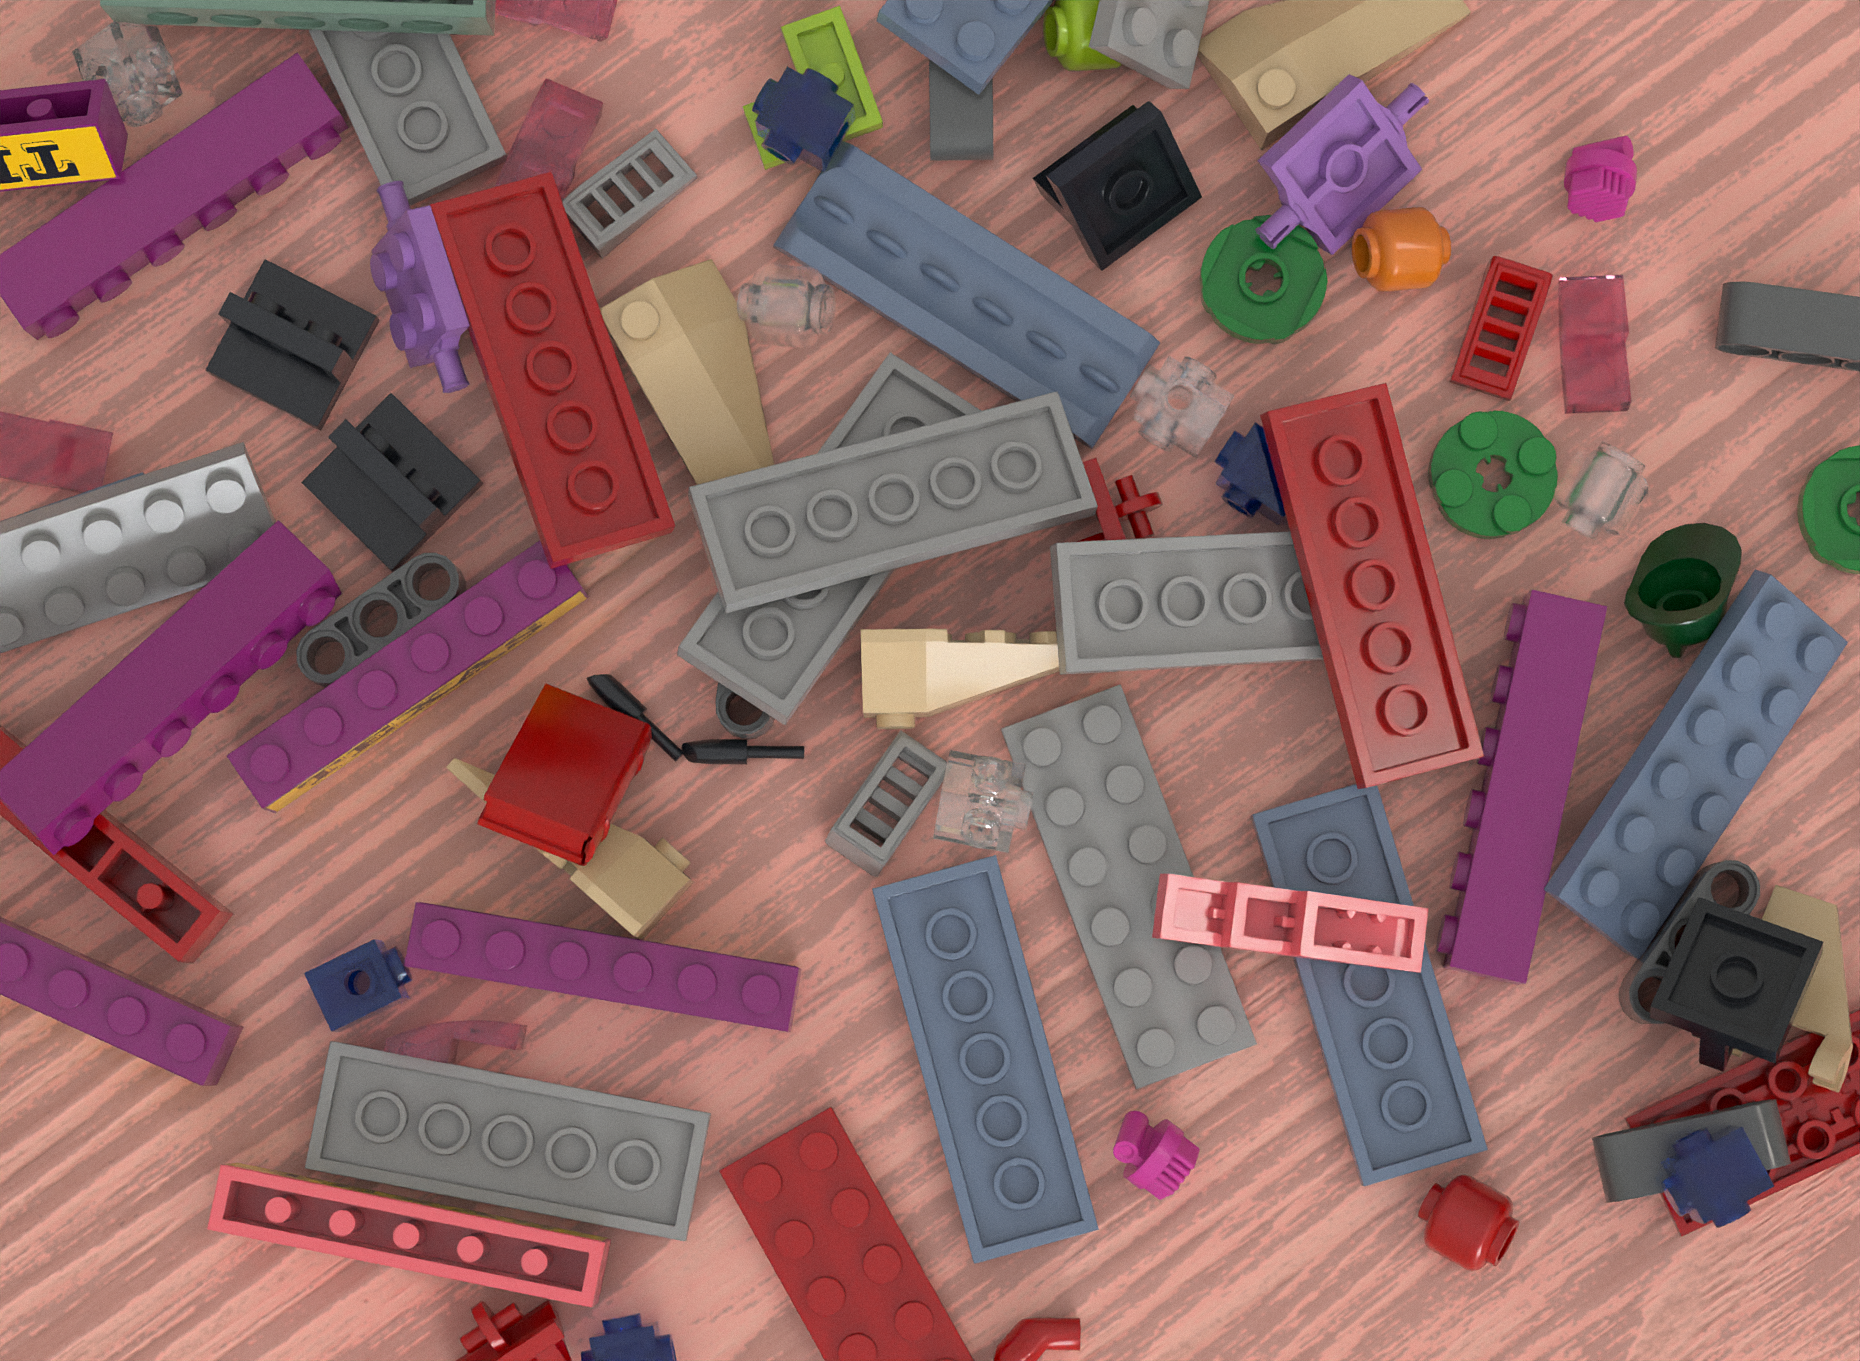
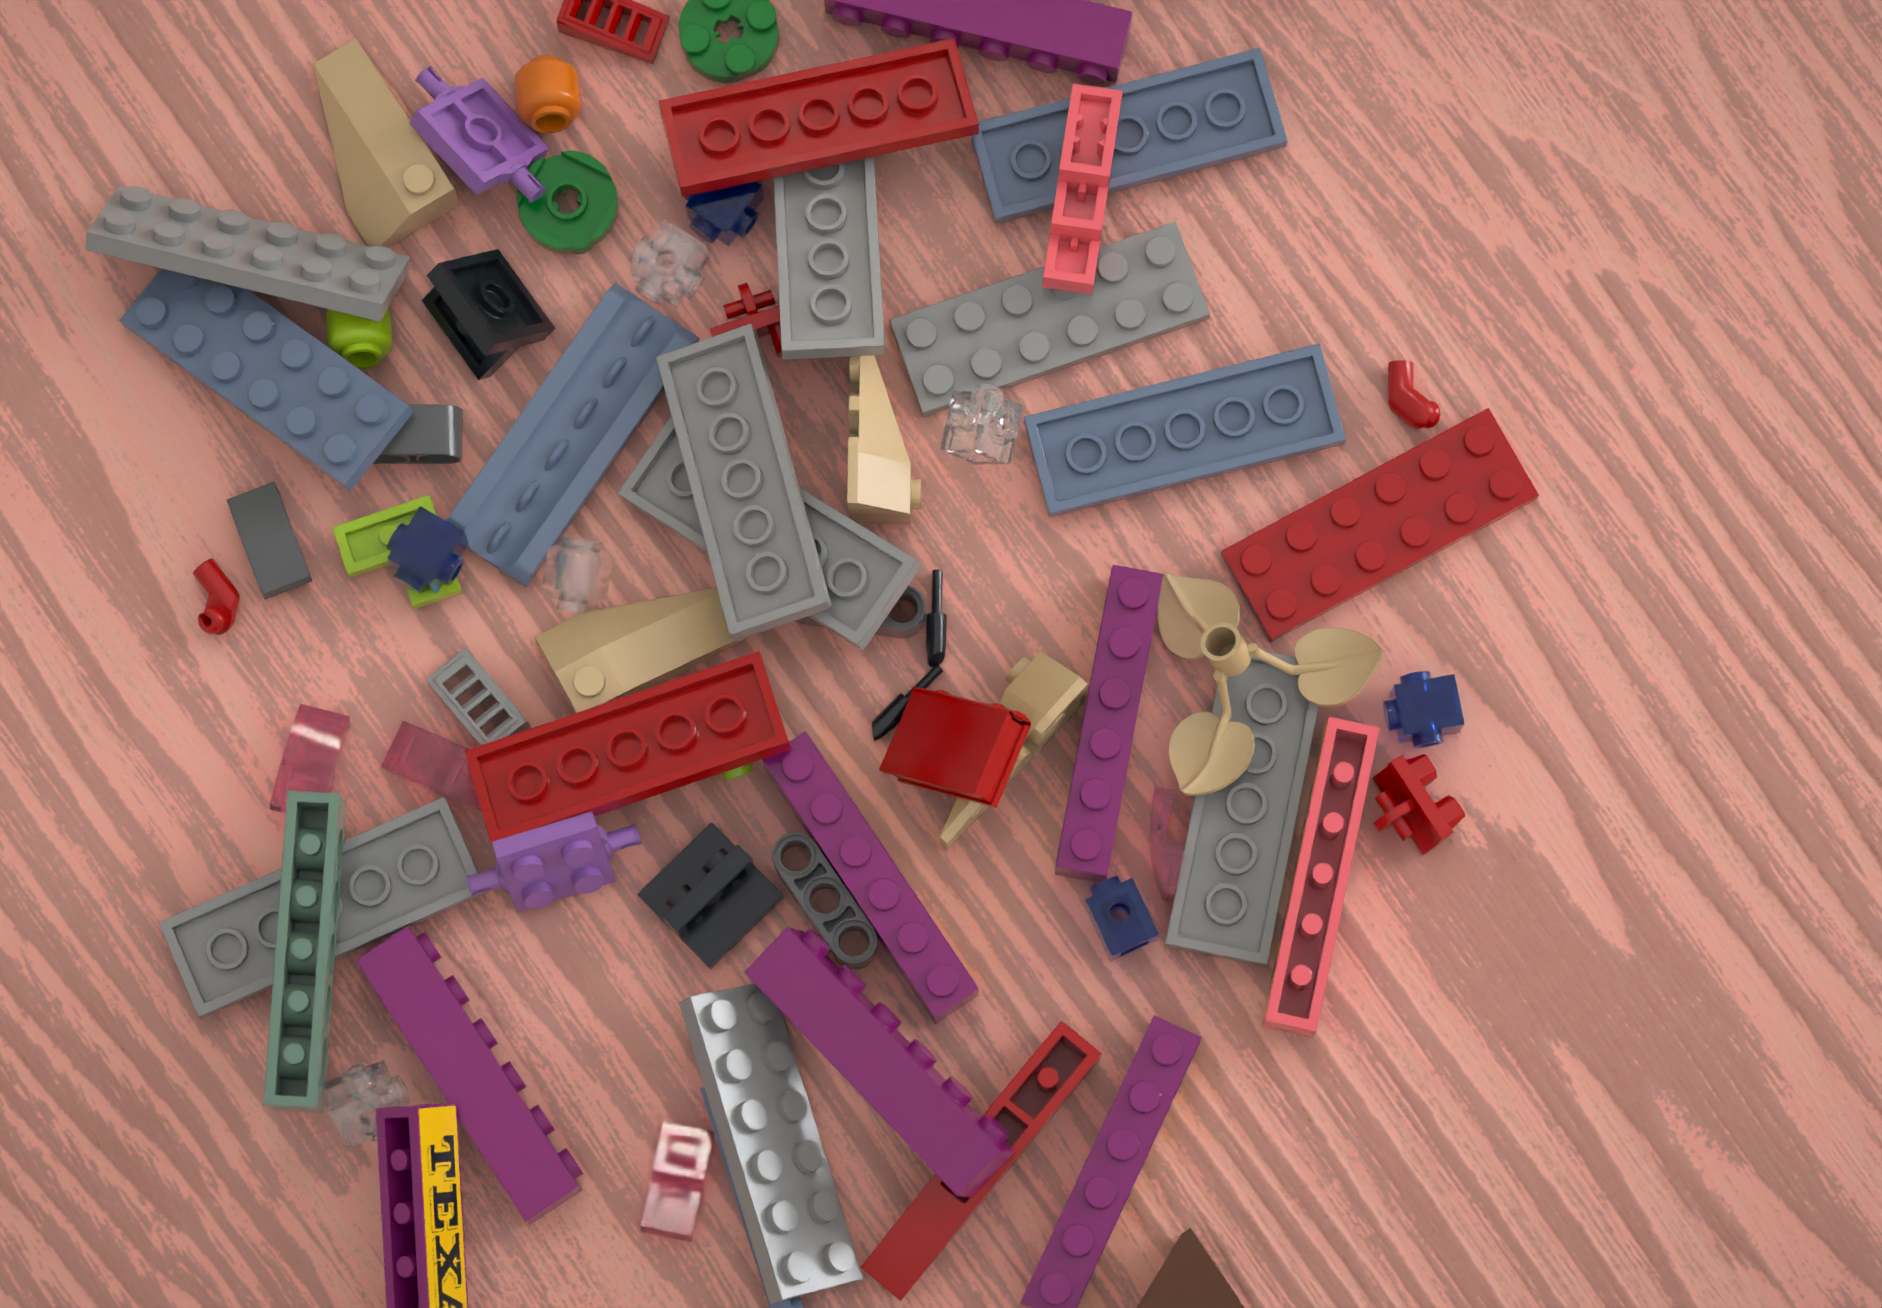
camera: 90 degrees left, 5 degrees down
black bracket [206,259,380,431] -> none
light grey slope [825,730,953,877] -> none
dark pink piece [1113,1111,1200,1200] -> none
red head [1418,1174,1520,1271] -> none
none -> tan plant [1157,573,1383,796]

